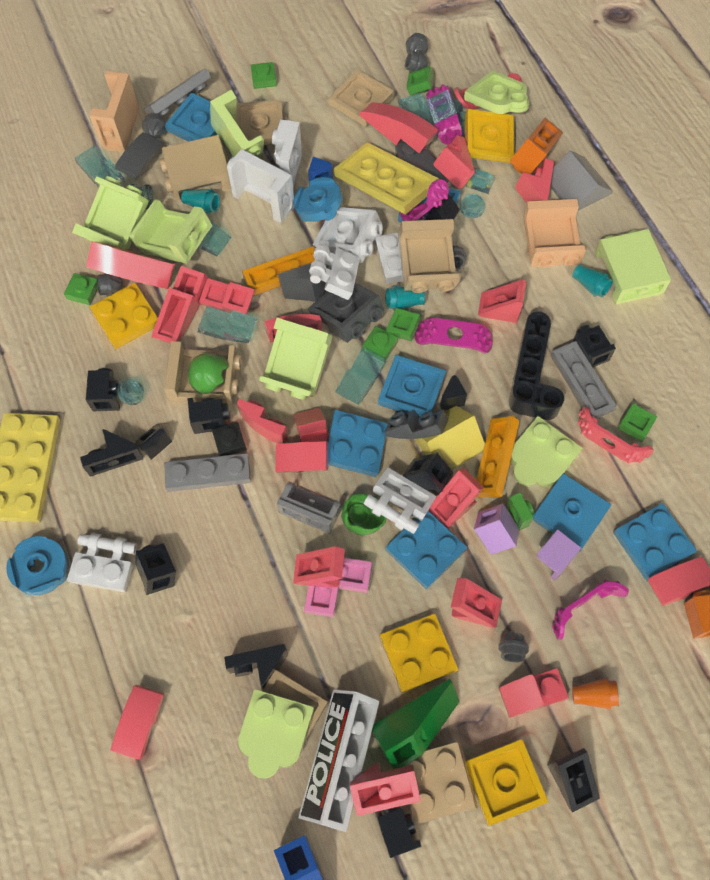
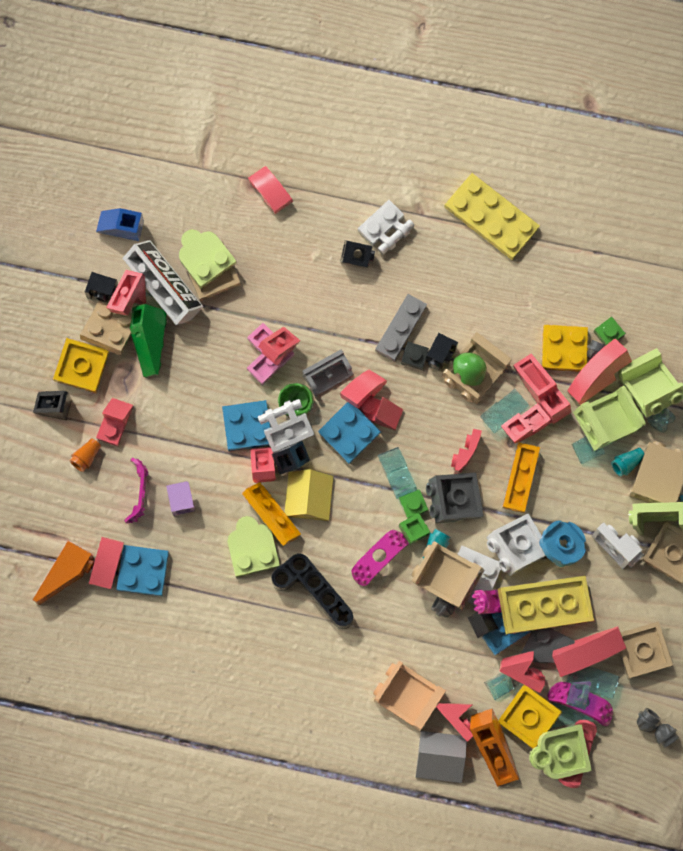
camera: 125 degrees right, 10 degrees up
dark azure plate [6,536,69,596] -> none
black slope [80,429,143,477] -> none
black brick [85,368,120,412] -> none
clear light blue plate [117,379,144,405] -> none
black slope [135,425,172,460] -> none
black slope [224,644,288,689] -> none
white panel [227,149,294,224] -> none
coral slope [237,399,288,444] -> none
yellowish green panel [259,318,333,400] -> none
dark grey slope [277,263,329,302] -> none
blue slope [308,157,333,186] -> none
white plate [309,240,360,300] -> none
dark azure plate [378,355,446,418] -> none
yellow plate [380,614,458,694] -> none
dark grey slope [384,410,448,439] -> none
bright green plate [407,66,434,95] -> none
black slope [440,375,467,410] -> none
coral slope [451,578,502,628] -> none
clear light blue plate [460,194,485,218] -> none
lavender panel [474,503,519,554] -> none
coral slope [478,279,526,323] -> none
dark grey plate [498,631,529,662] -> none
bright green plate [507,493,534,531] -> none
dark azure plate [533,473,611,552] -> none
light grey plate [551,341,617,419] -> none
teal cone [572,264,613,298] -> none
black brick [572,325,616,367] -> none
coral piece [577,406,654,463] -> none
yellowish green panel [595,229,671,304] -> none
bright green plate [618,403,657,442] -> none

